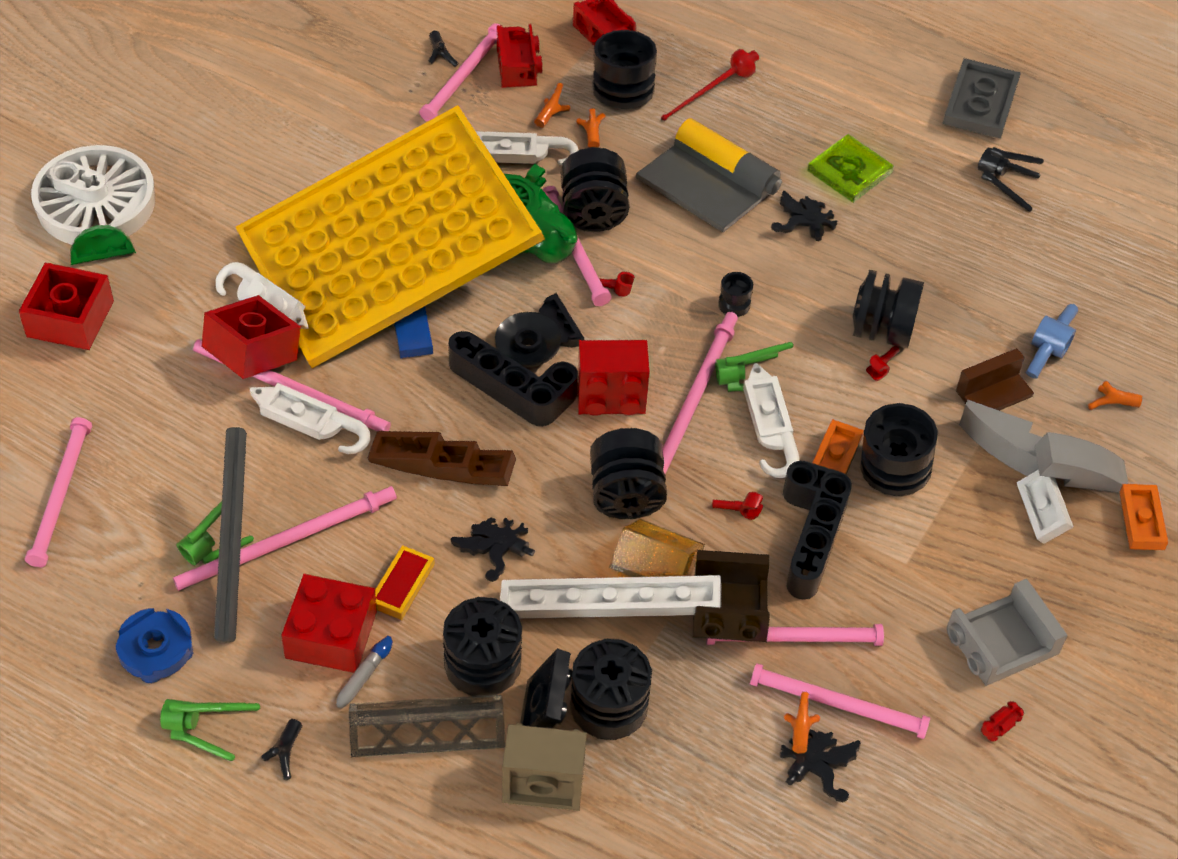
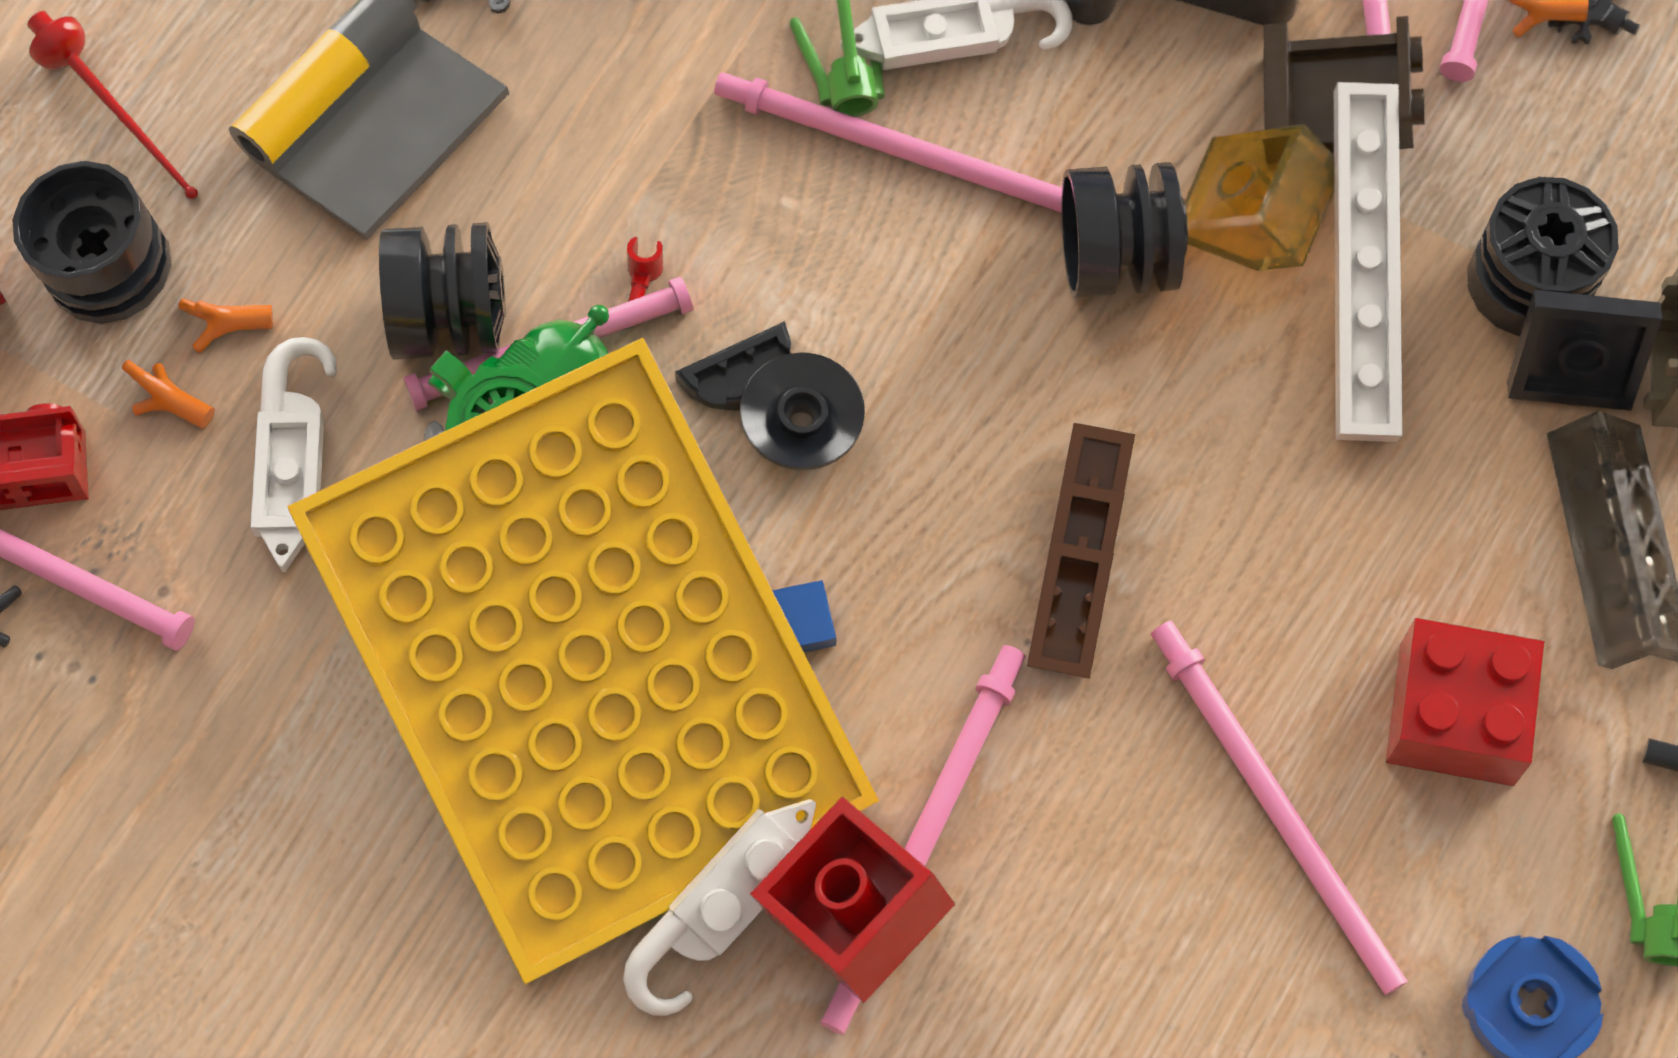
camera: 90 degrees left, 15 degrees up
bright green plant [176,501,254,566] -> none
dark grey axle [214,427,247,643] -> none
white plate [250,383,370,454] -> none
light grey piece [336,636,393,708] -> none
tile [375,545,435,620] -> none
black wheel [443,597,522,697] -> none
black beam [448,331,578,427] -> none
black piece [451,517,535,582] -> none
red brick [577,340,650,416] -> none
red hand [712,492,764,520] -> none
black wheel [718,272,753,317] -> none

